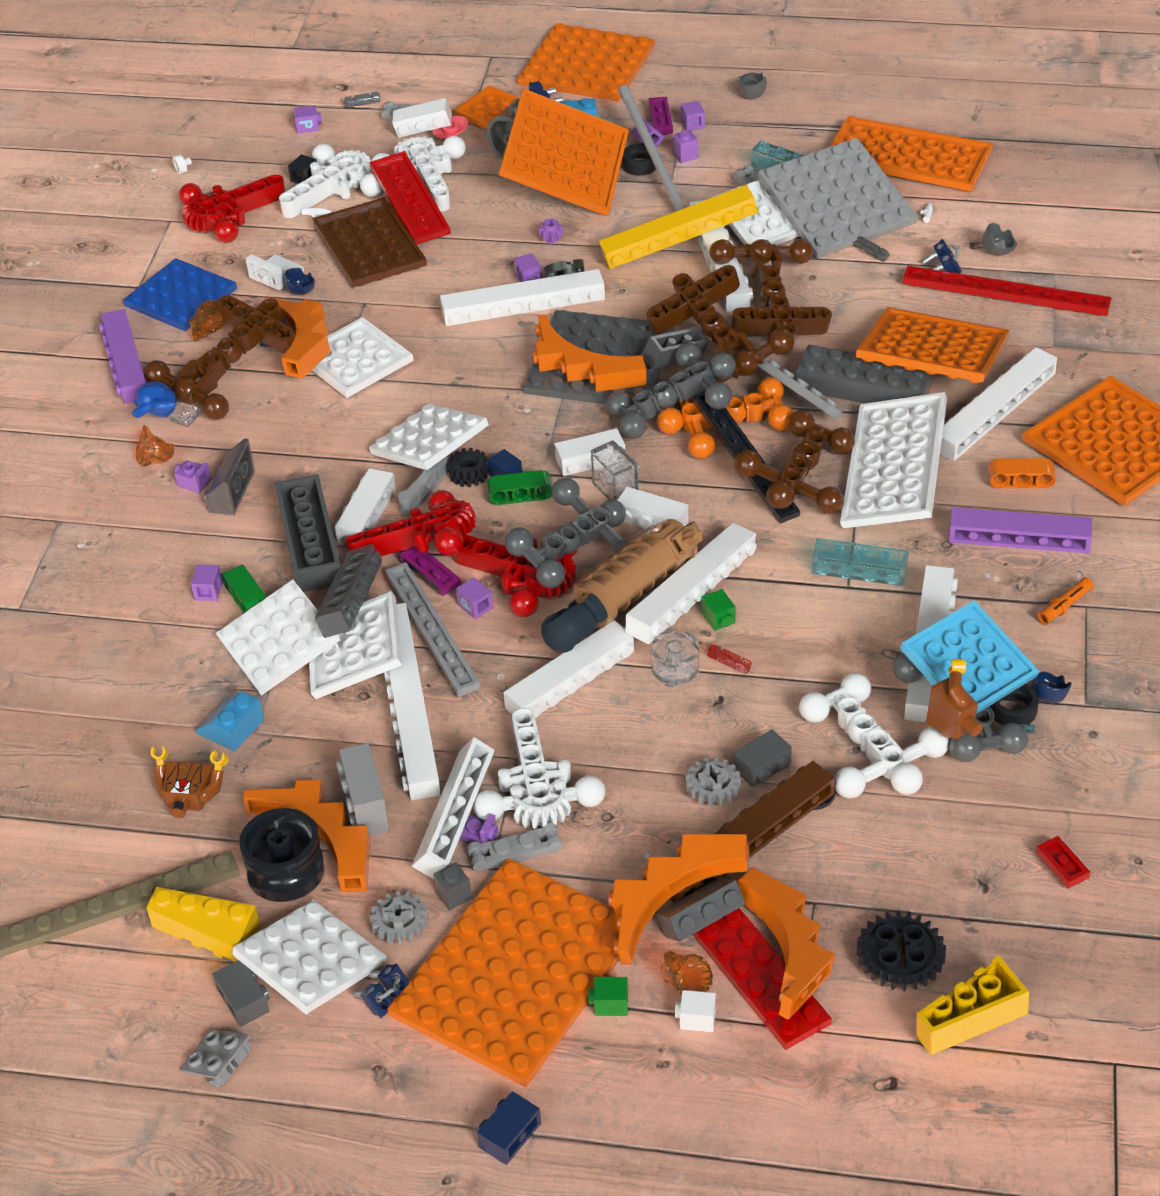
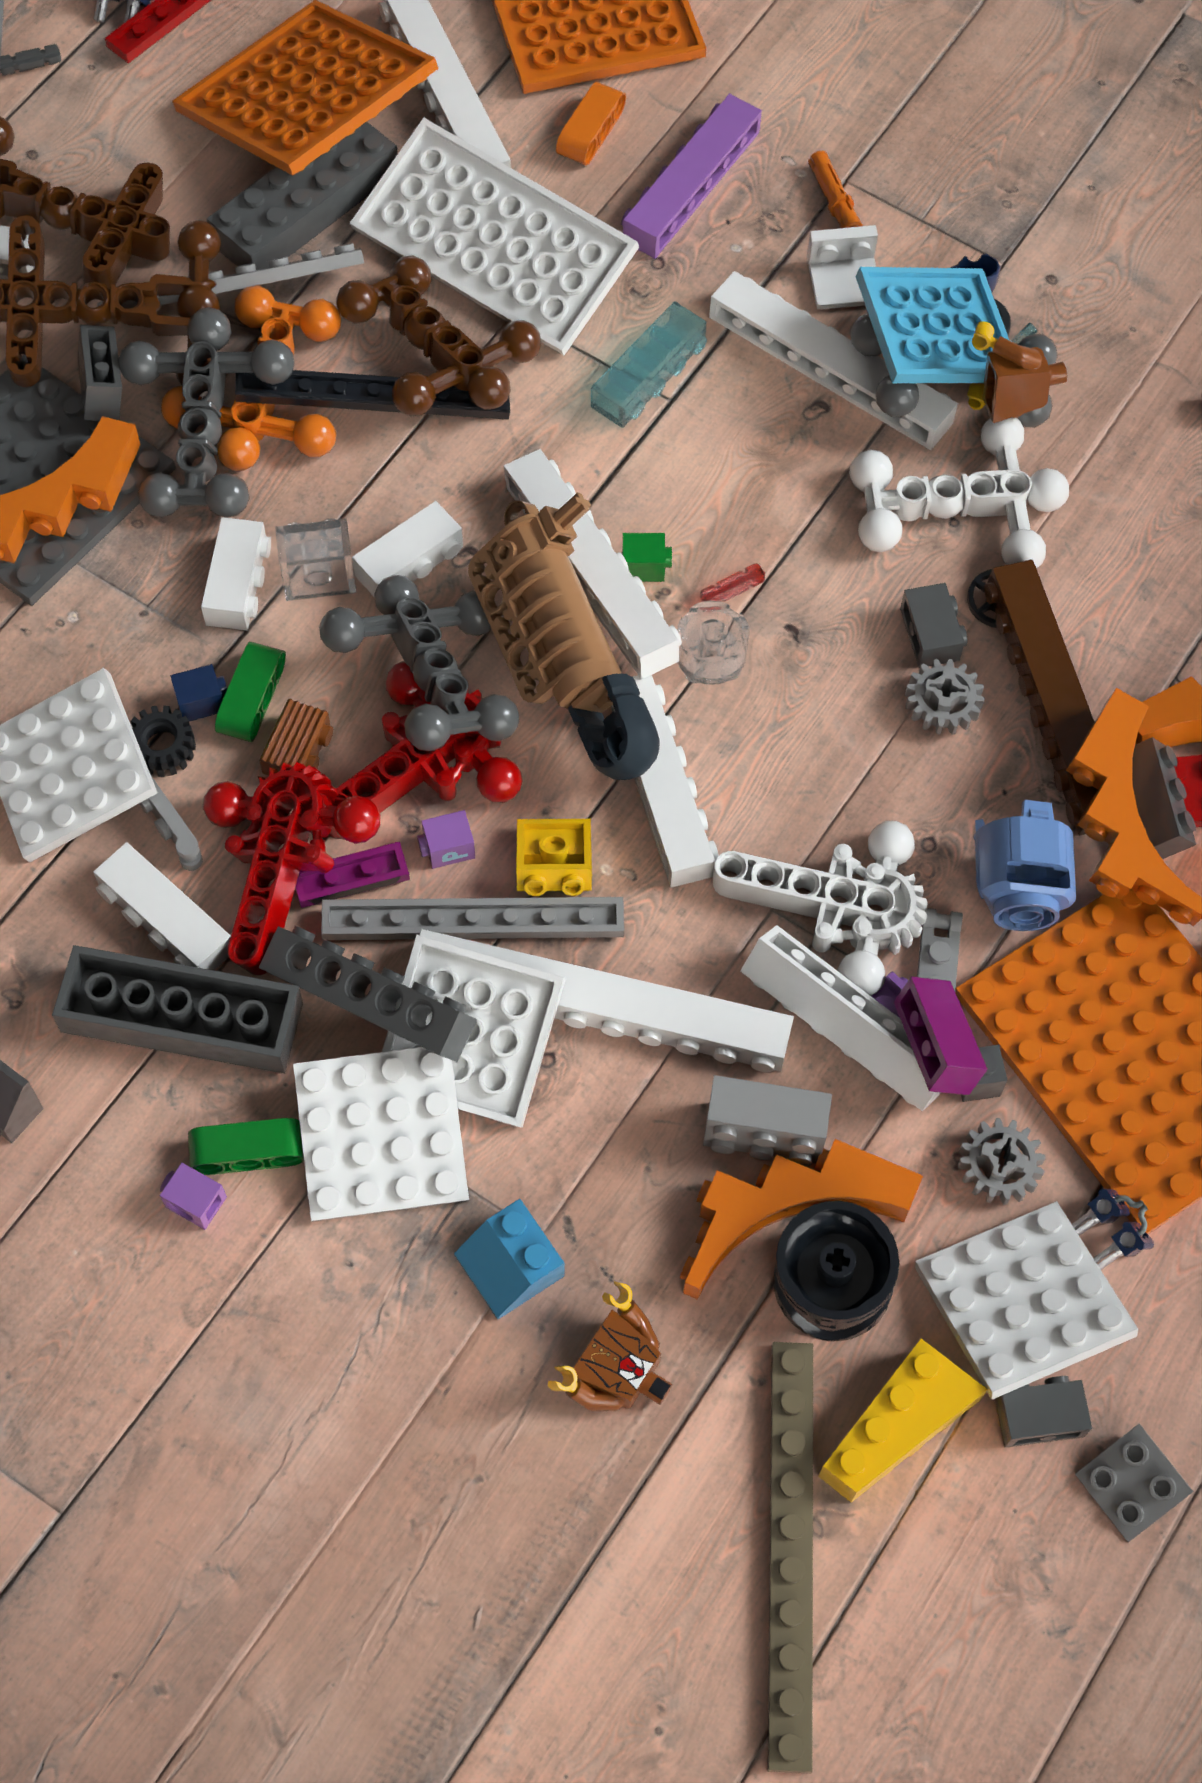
camera: 70 degrees left, 20 degrees up
none -> dark orange brick [259,699,334,776]
none -> yellow plate [516,819,592,896]
none -> white bracket [807,225,878,309]
none -> magenta brick [894,976,988,1095]
none -> medium blue piece [974,800,1076,931]

